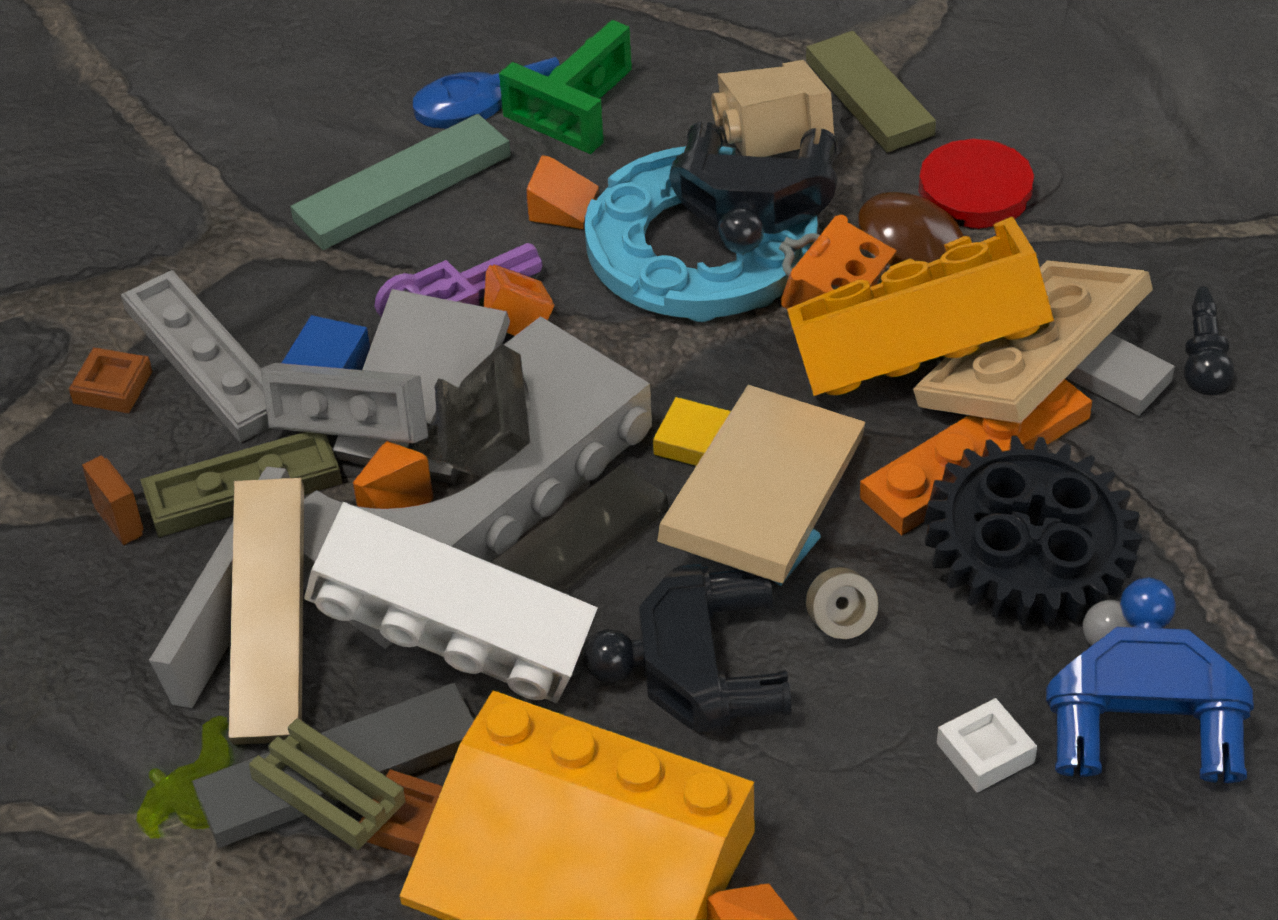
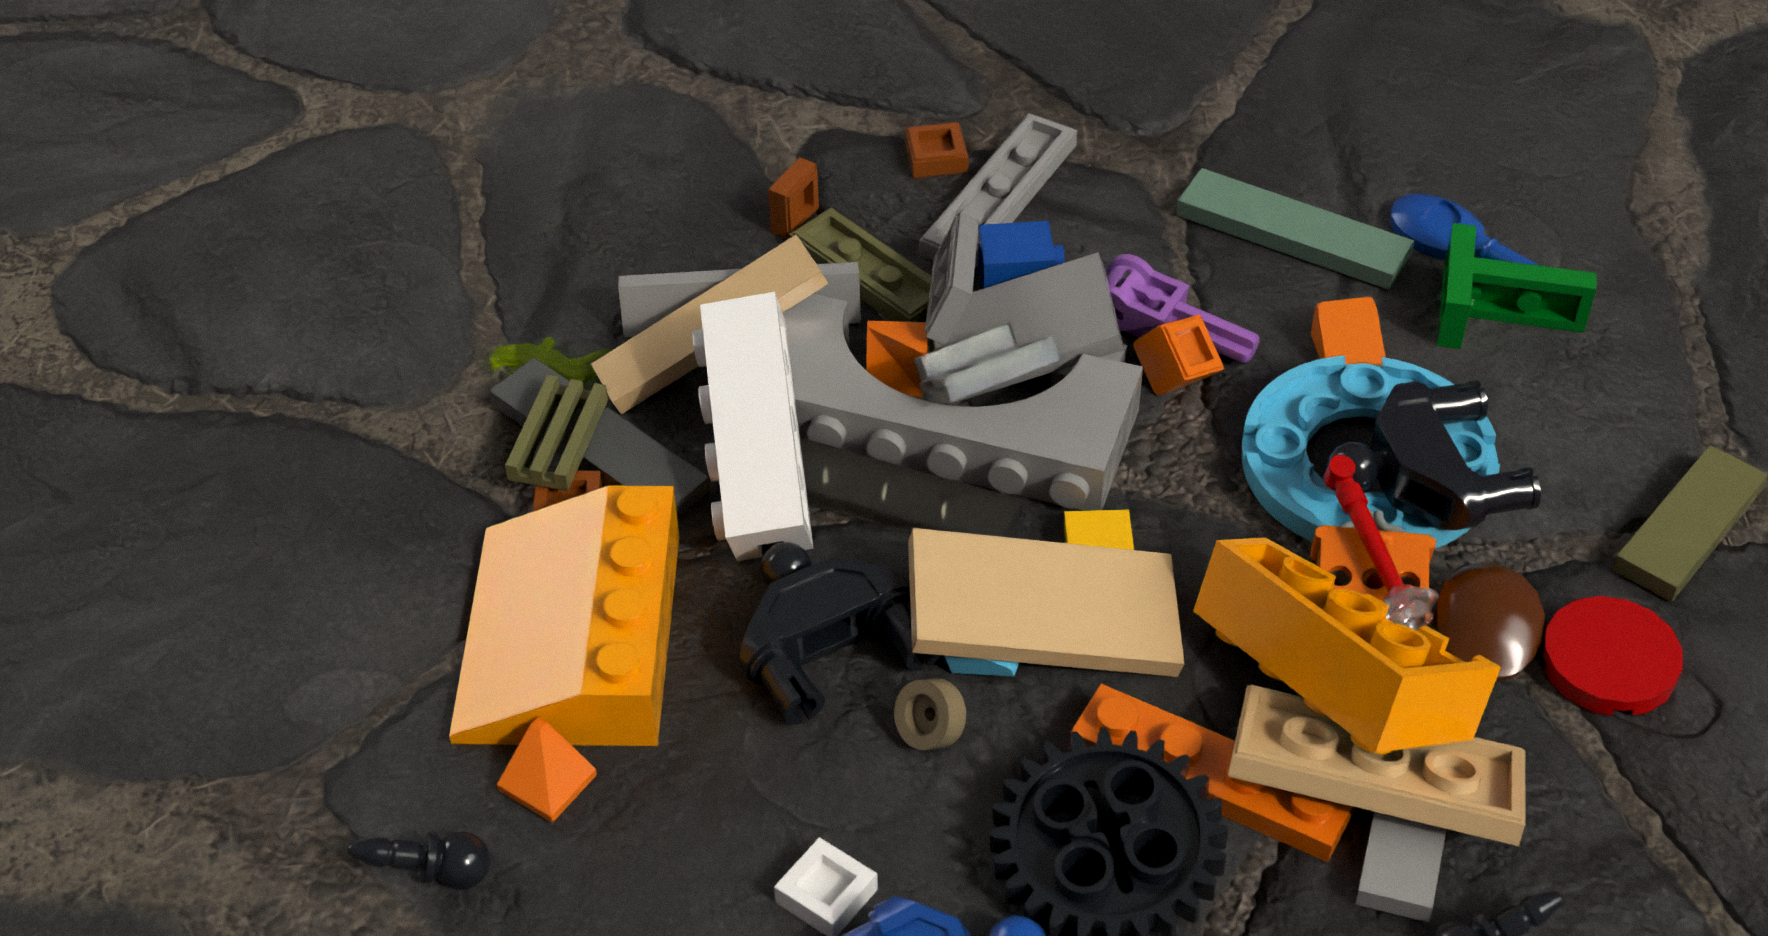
camera: 65 degrees right, 0 degrees up
tan hips [711,60,834,157] -> none
none -> red piece [1323,455,1439,631]

